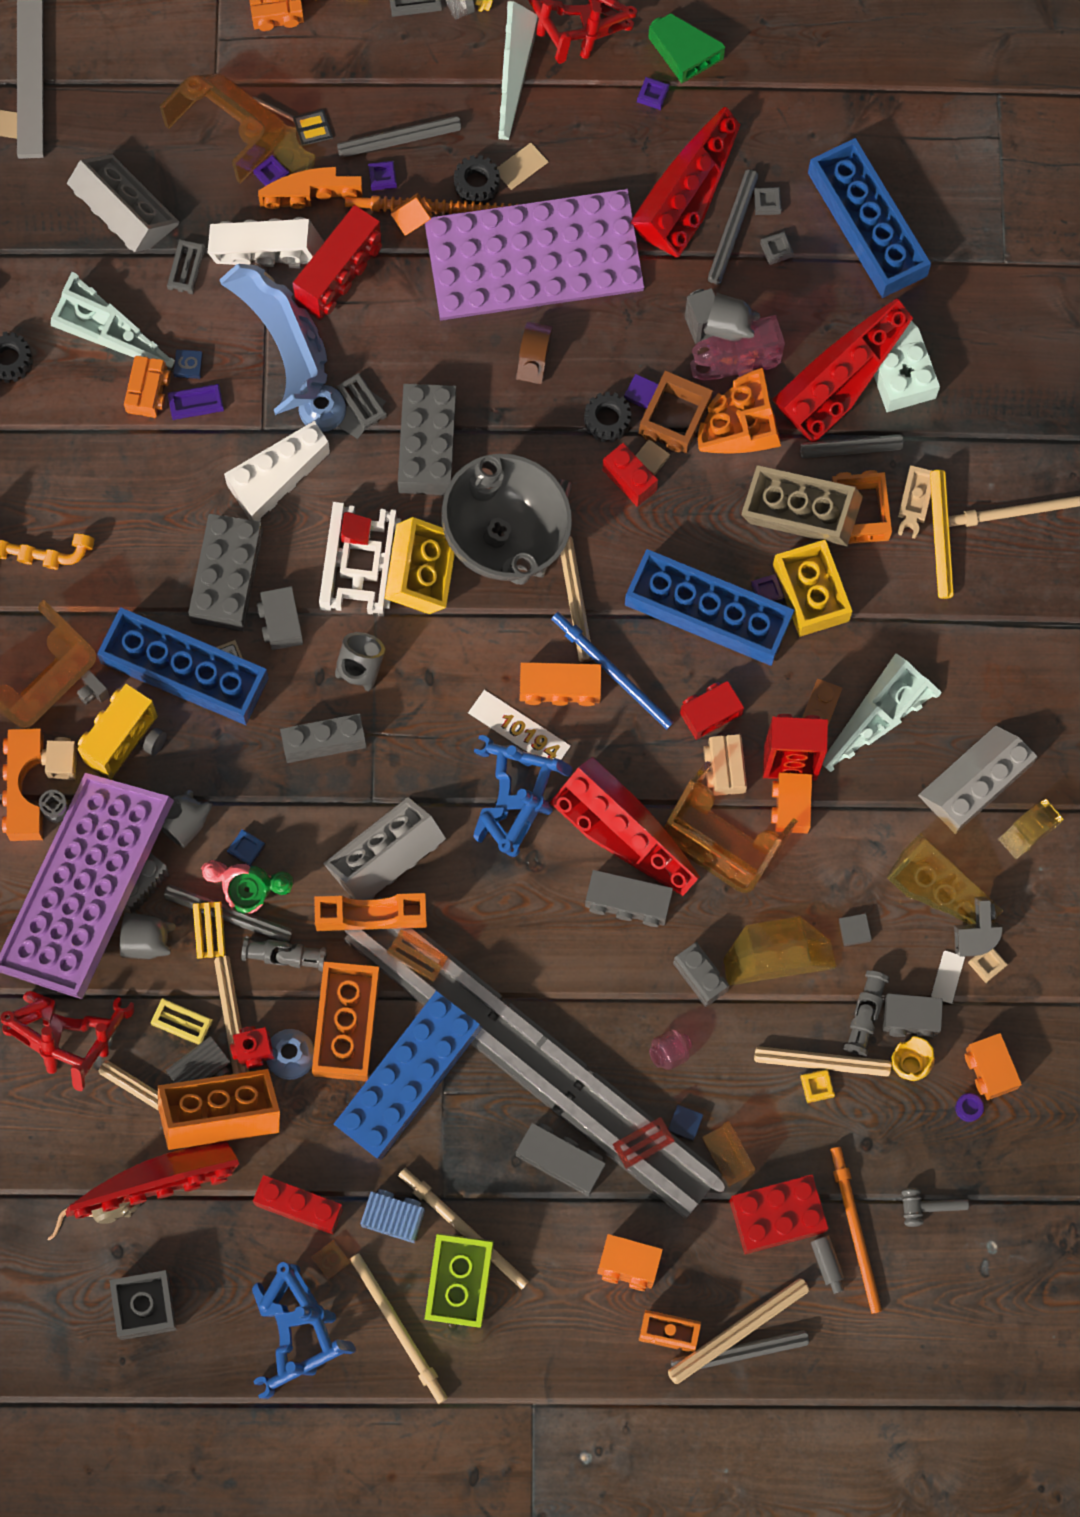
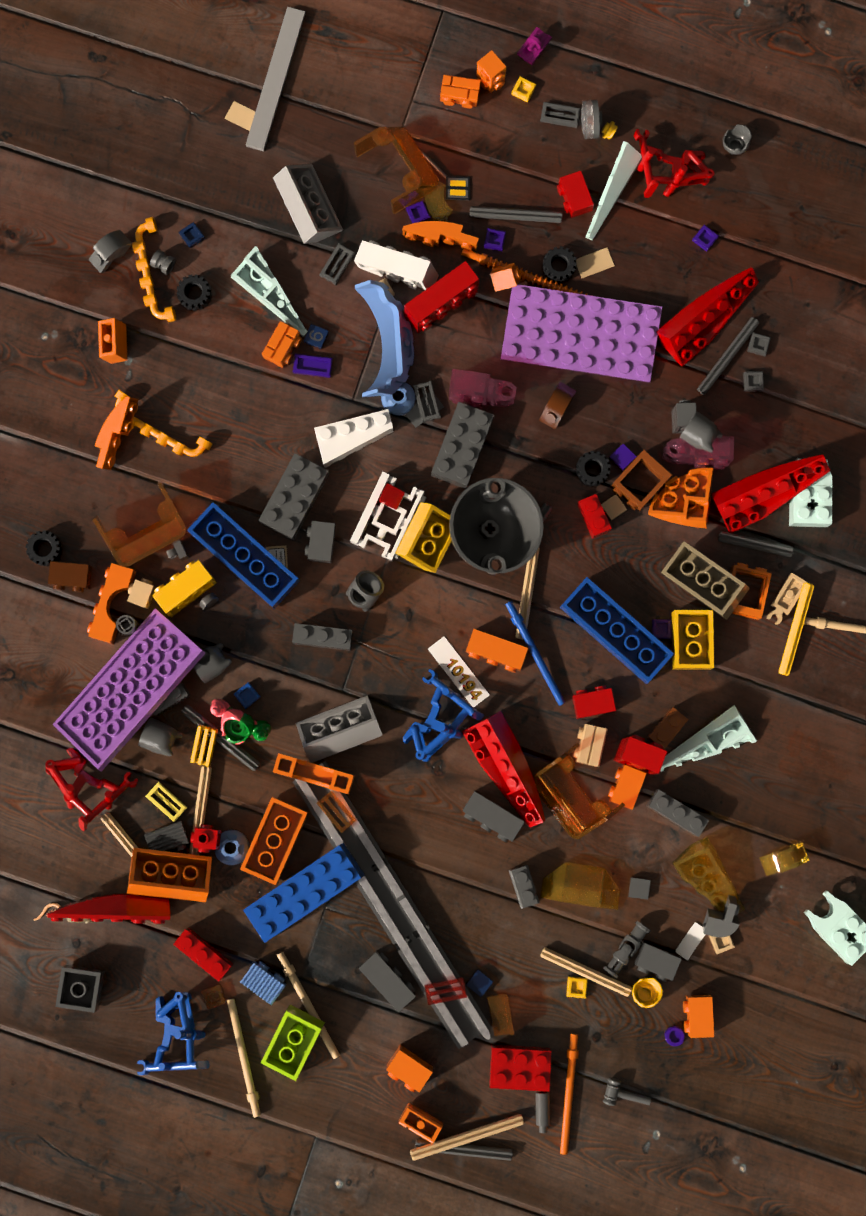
camera: 20 degrees right, 10 degrees up
dark grey piece [241,936,327,972] -> none
green slope [648,13,725,84] -> none
clear pink head [649,1029,692,1070] -> none
blue brick [808,138,931,298] -> none
light grey slope [918,726,1038,835] -> none
none -> clear pink brick [449,369,517,407]
none -> red brick [557,171,594,218]
none -> dark grey brick [646,789,709,837]

